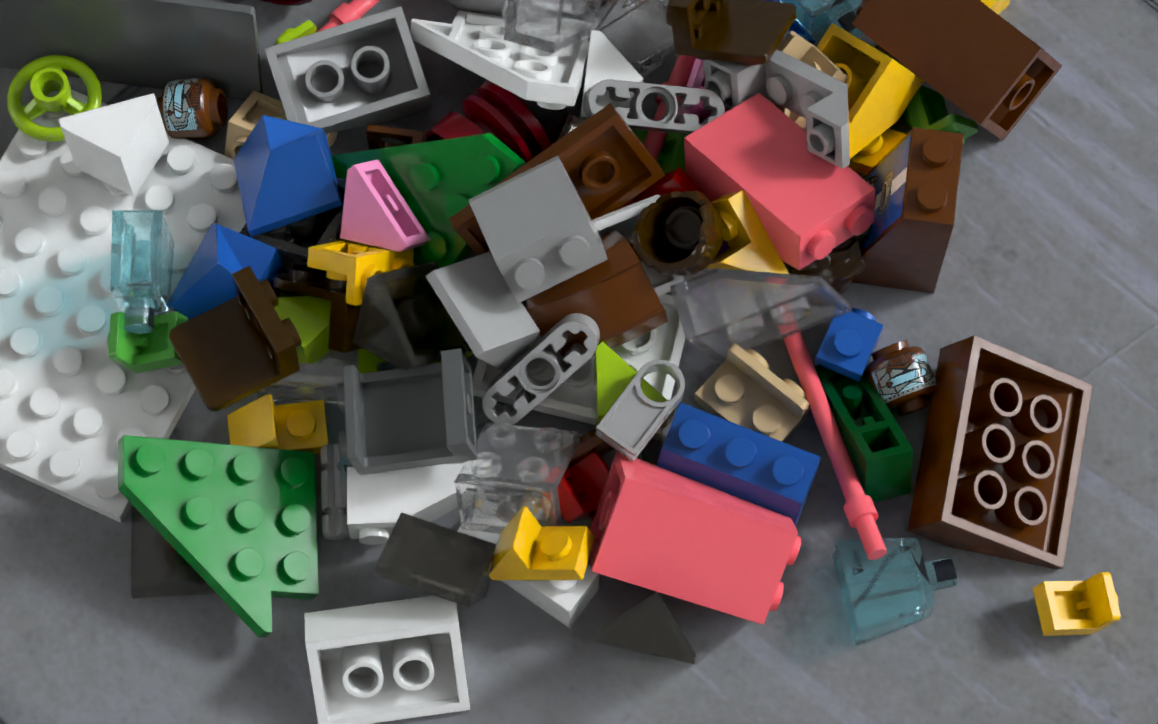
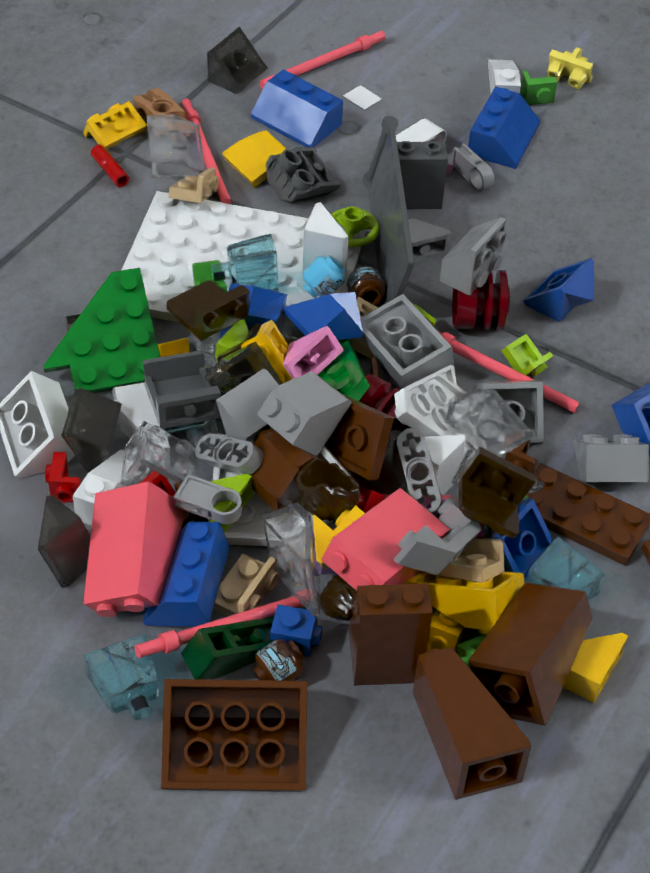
camera: 75 degrees right, 20 degrees down
yellow slope [489,507,594,581] -> none
yellow bracket [1032,572,1121,636] -> none
none -> red bracket [45,452,82,503]
none -> medium azure head [303,255,345,298]
none -> reddish brown slope [413,647,531,800]

